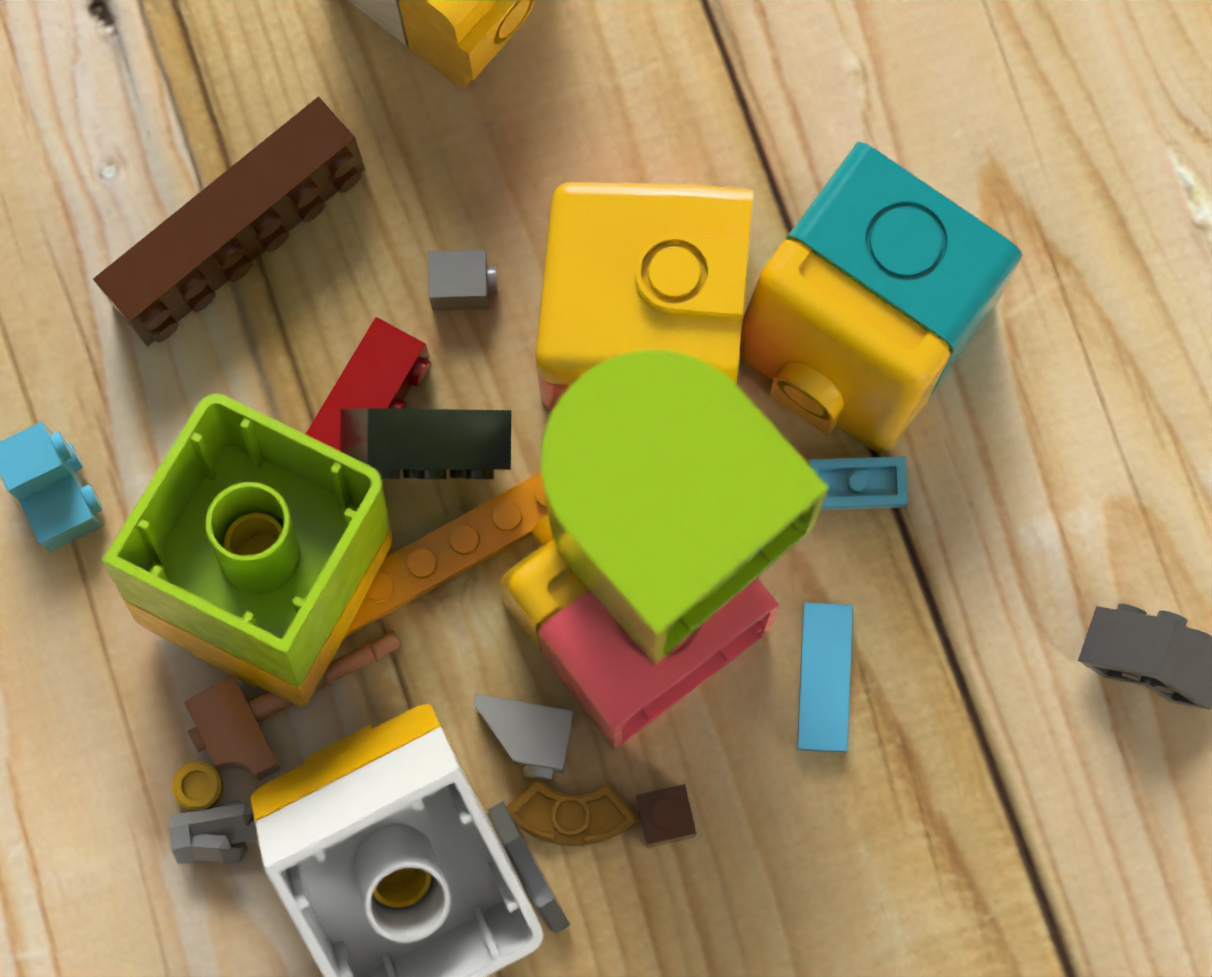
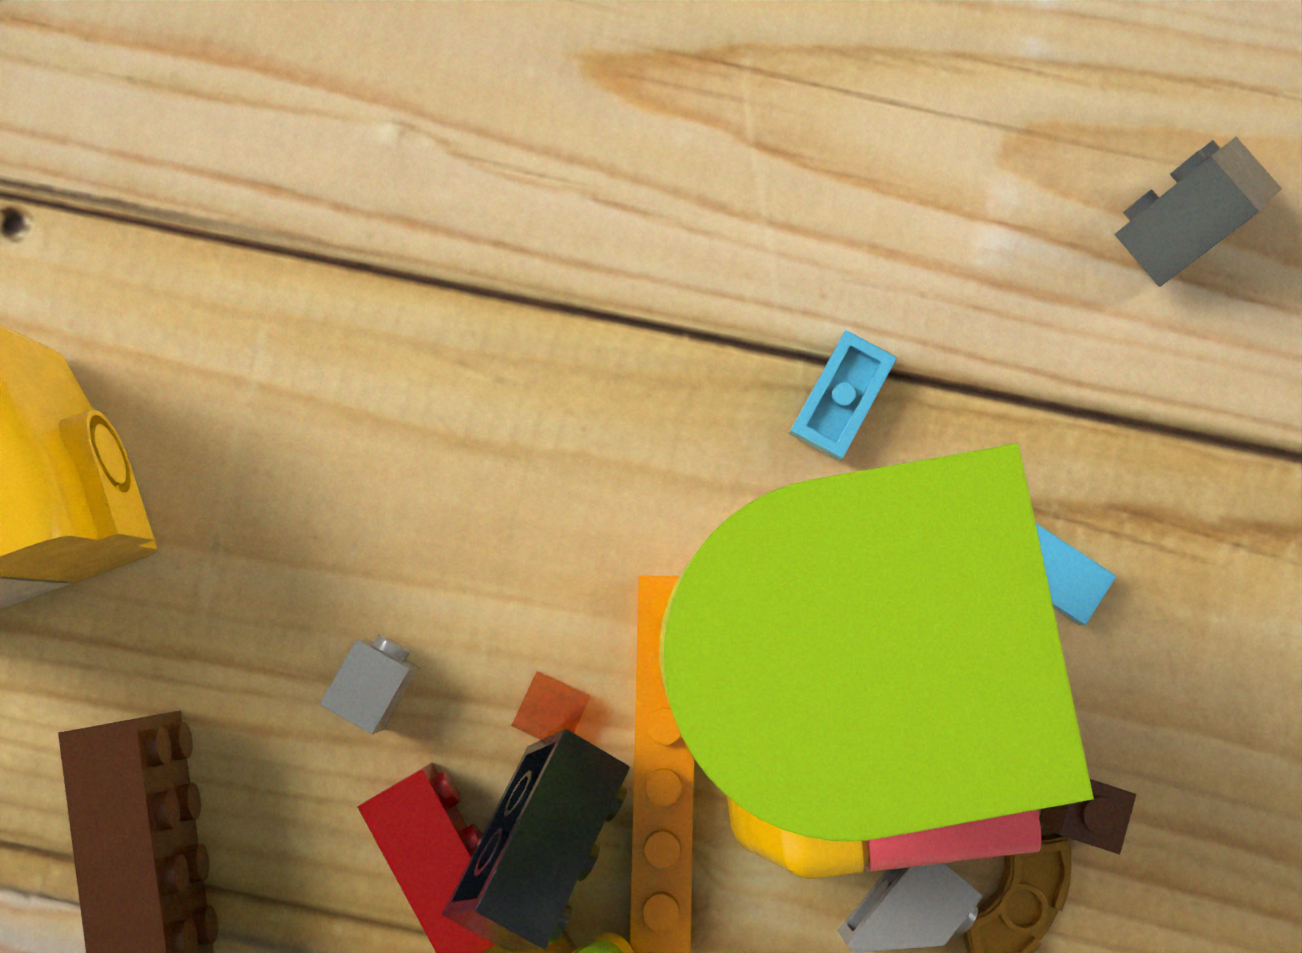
camera: 65 degrees left, 5 degrees up
yellow piece [535,182,753,411] -> none
piece [739,142,1022,452] -> none
none -> clear orange plate [511,670,591,740]

